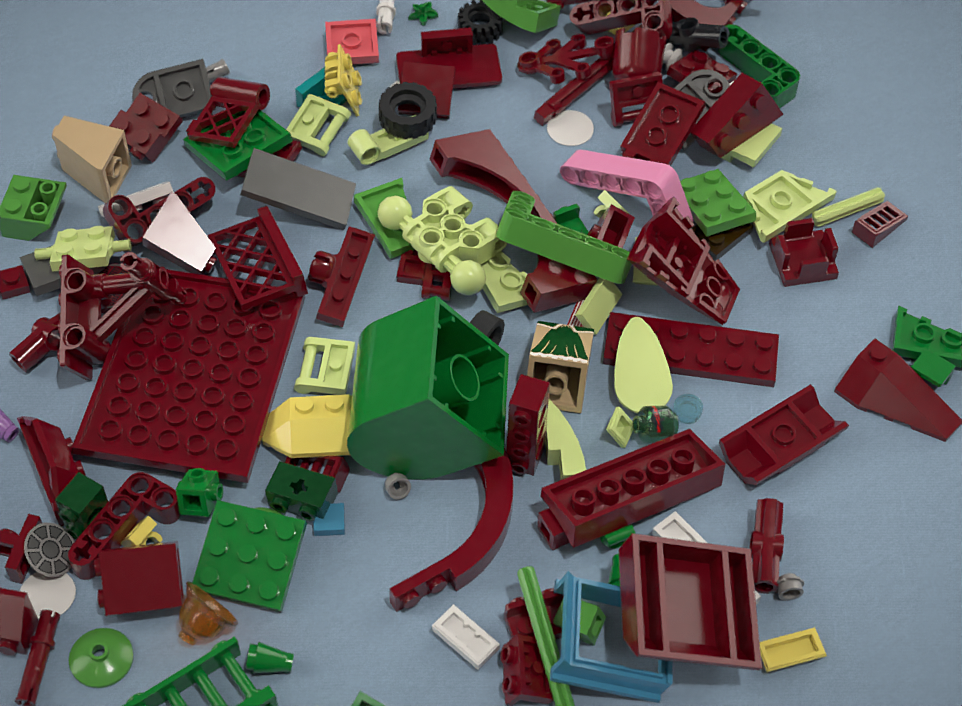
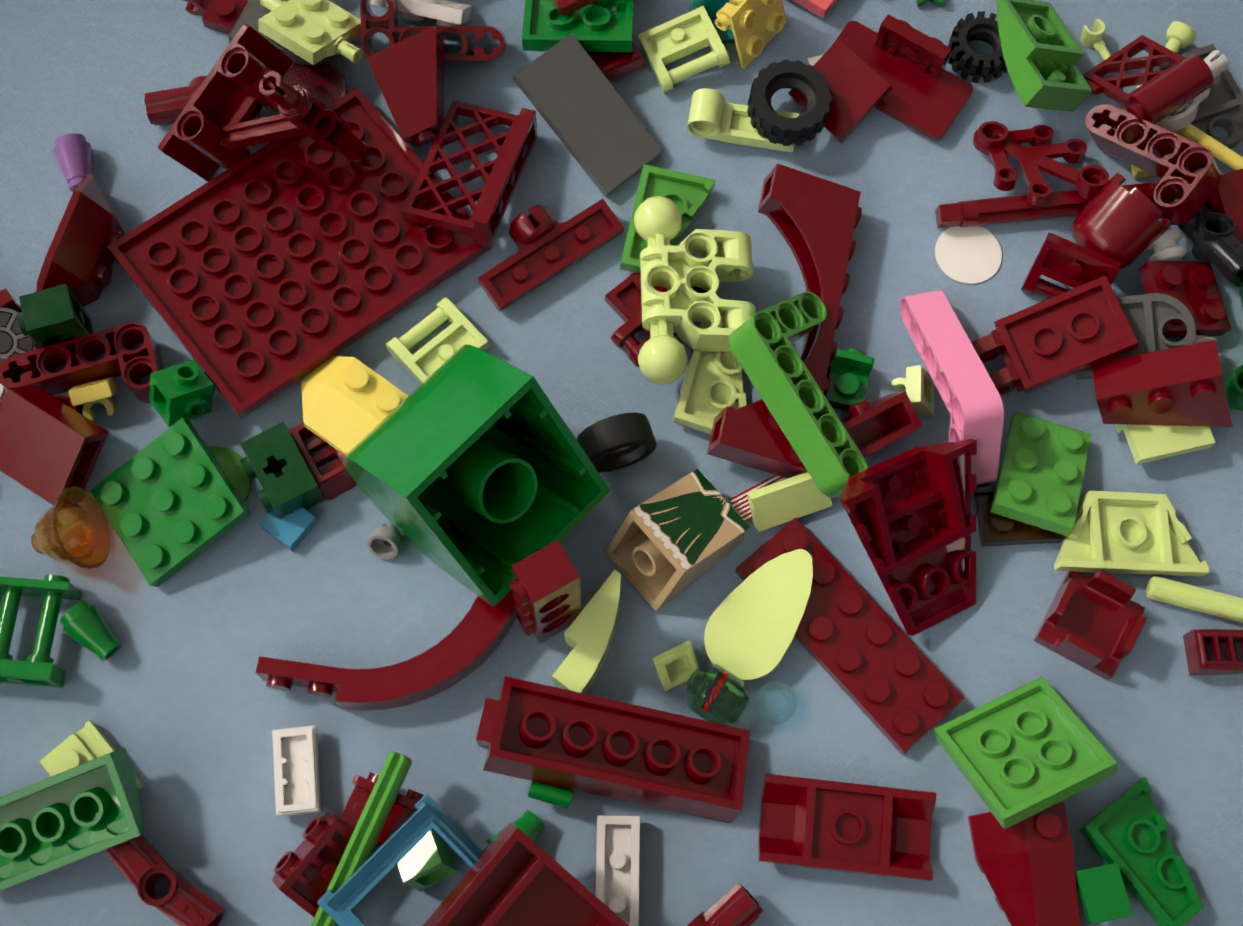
camera: 40 degrees right, 15 degrees up
none -> bright green plate [934,676,1117,830]

